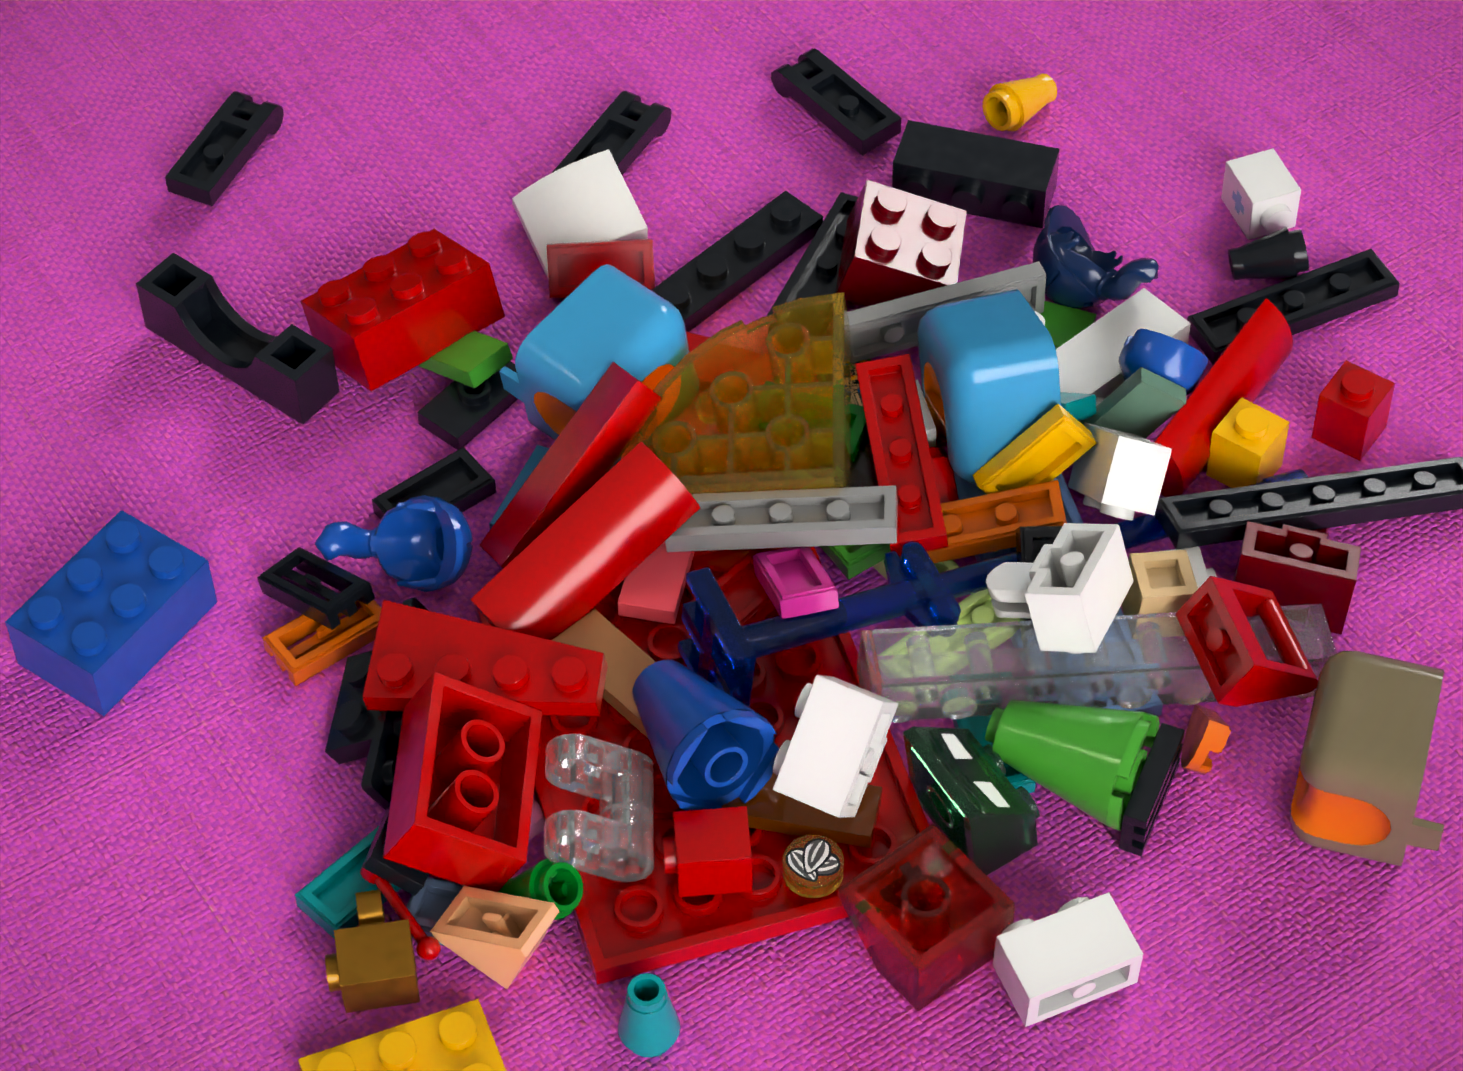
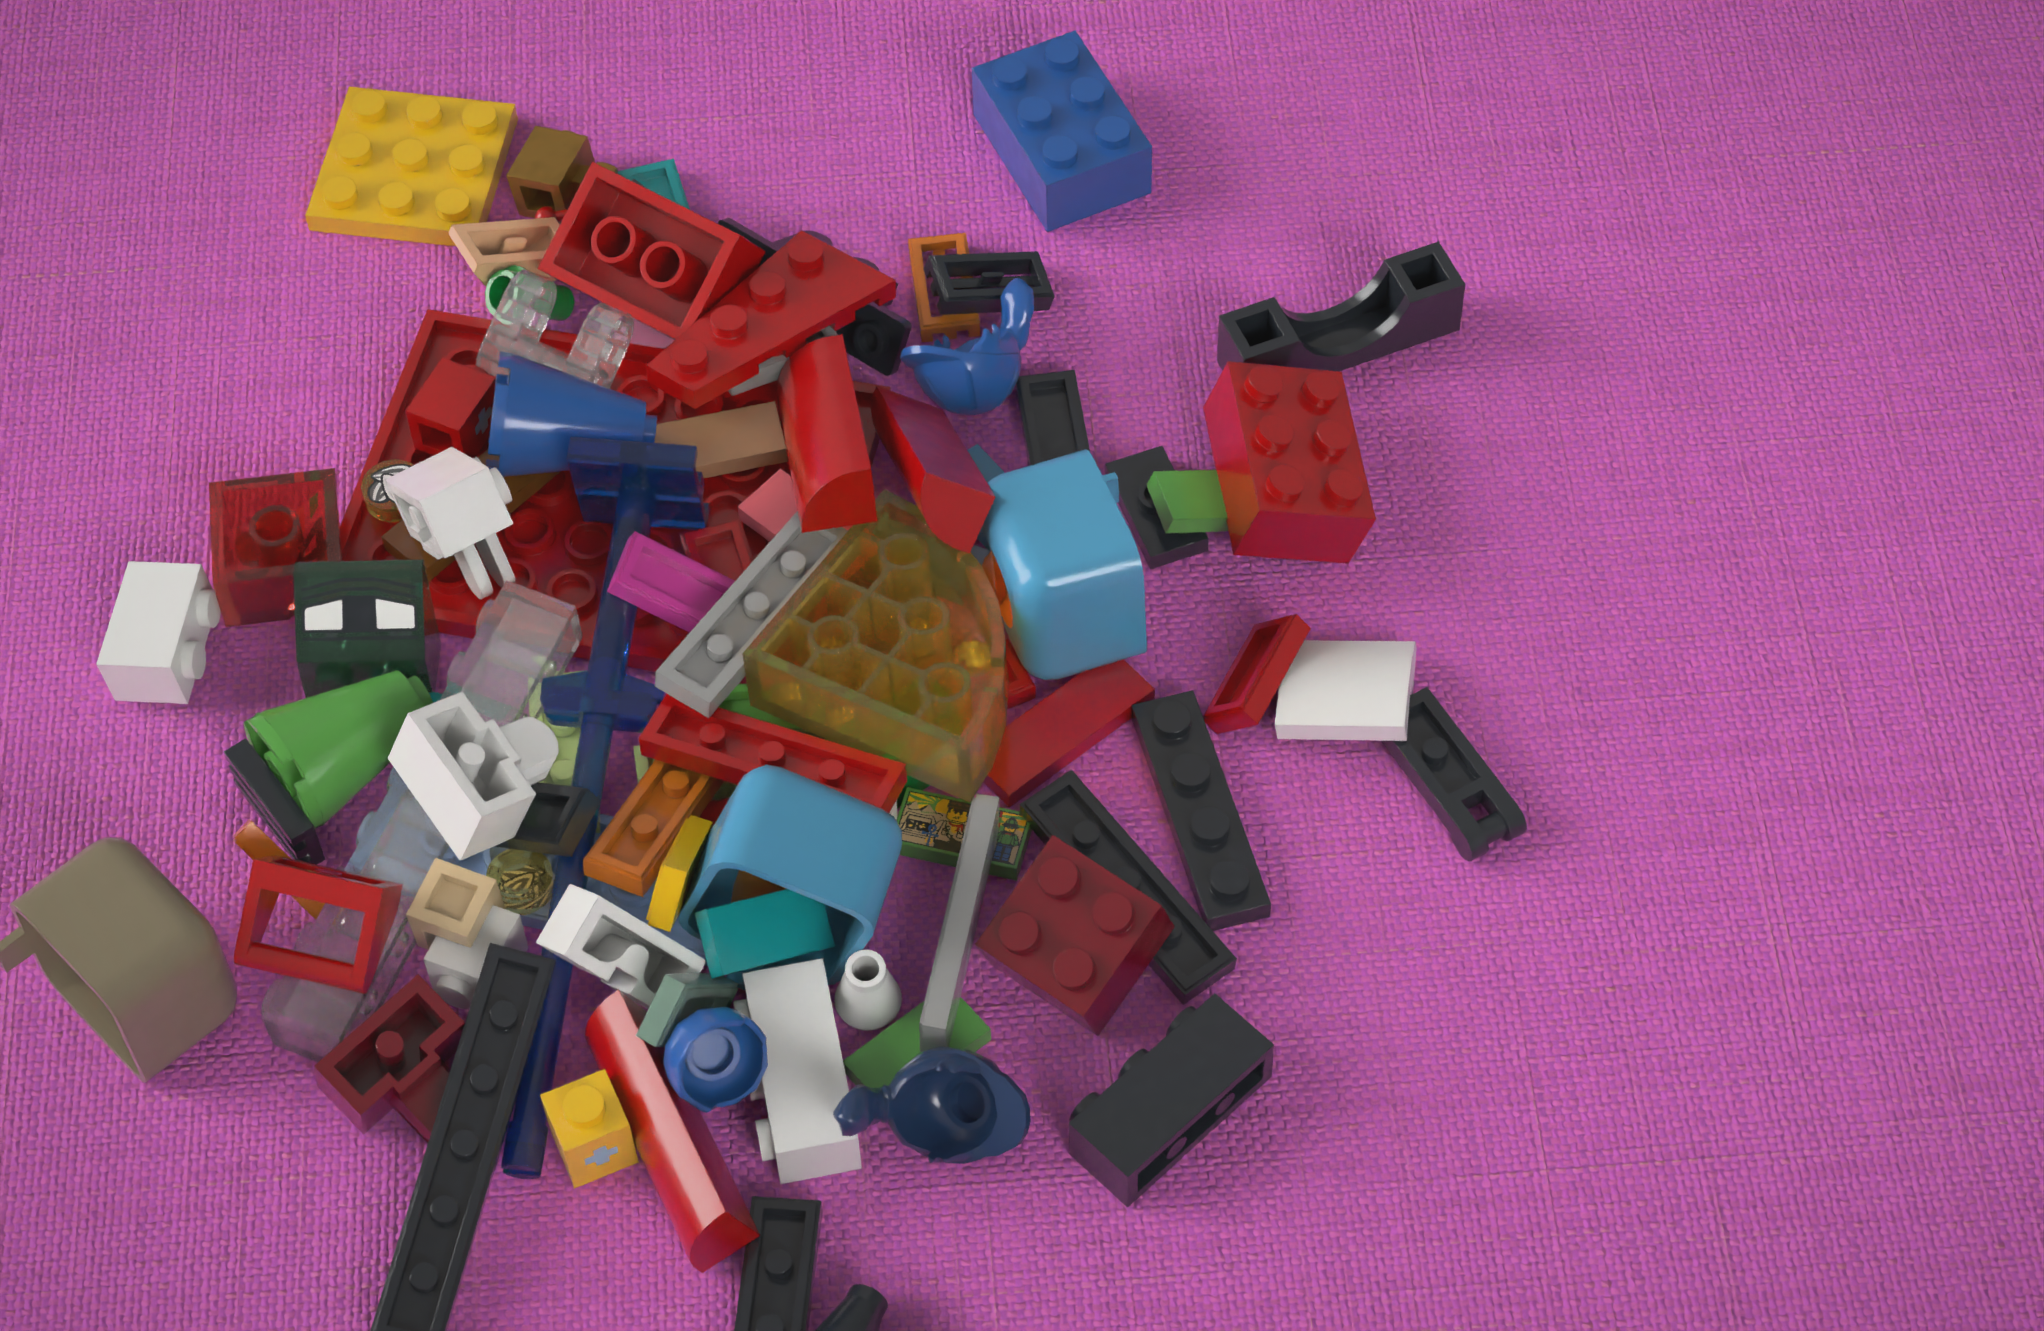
camera: 120 degrees right, 5 degrees up
black plate [165,91,284,206] -> none
teal cone [618,973,680,1057] -> none
black plate [771,48,901,156] -> none
yellow cone [982,73,1057,131] -> none
red brick [1311,360,1395,461] -> none

